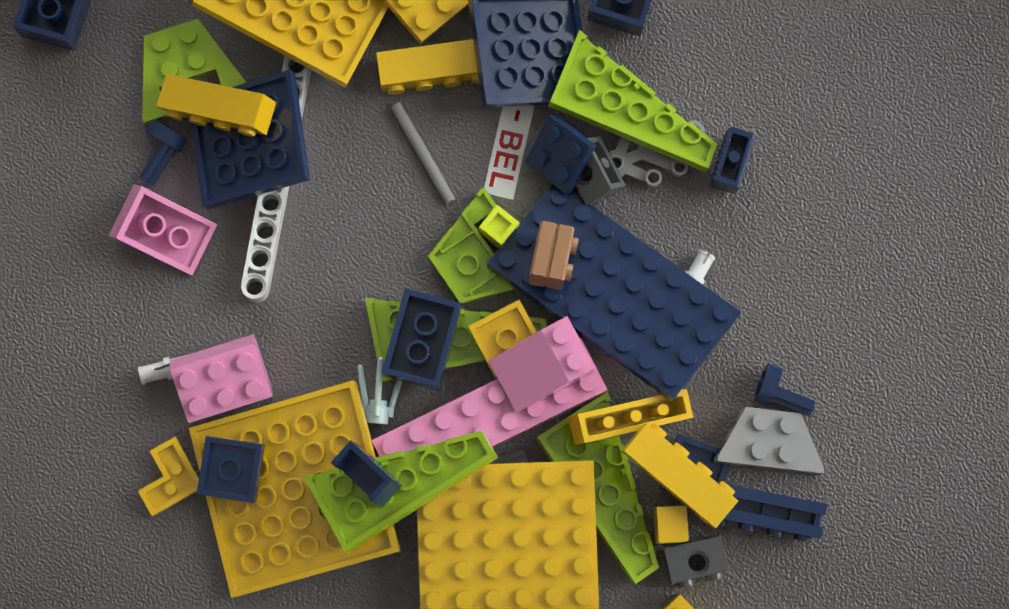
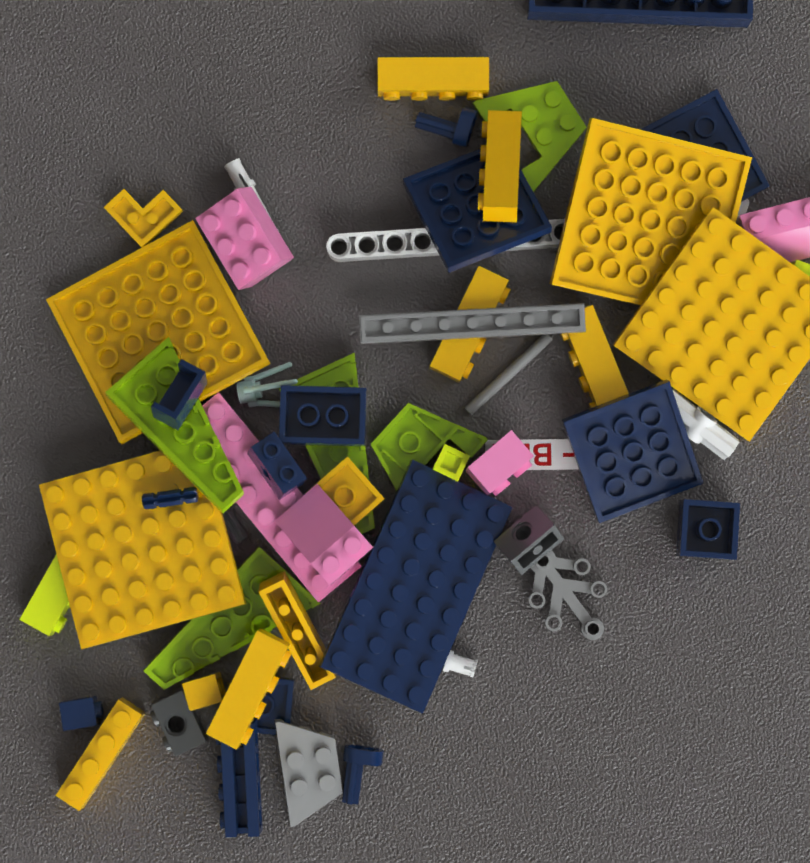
camera: 85 degrees right, 5 degrees up
bright pink slope [108,185,217,275] -> none
dark blue plate [197,436,265,503] -> none
dark blue plate [525,114,596,194] -> none
medium nougat brick [529,221,579,290] -> none
lime wing [548,30,718,172] -> none
dark blue brick [709,127,756,194] -> none
none -> dark blue axle [142,487,199,509]
none -> dark blue brick [247,431,307,500]
none -> light grey tile [359,303,586,344]
none -> yellow brick [378,57,489,101]
none -> yellow brick [430,266,511,383]
none -> bright pink brick [466,430,534,496]

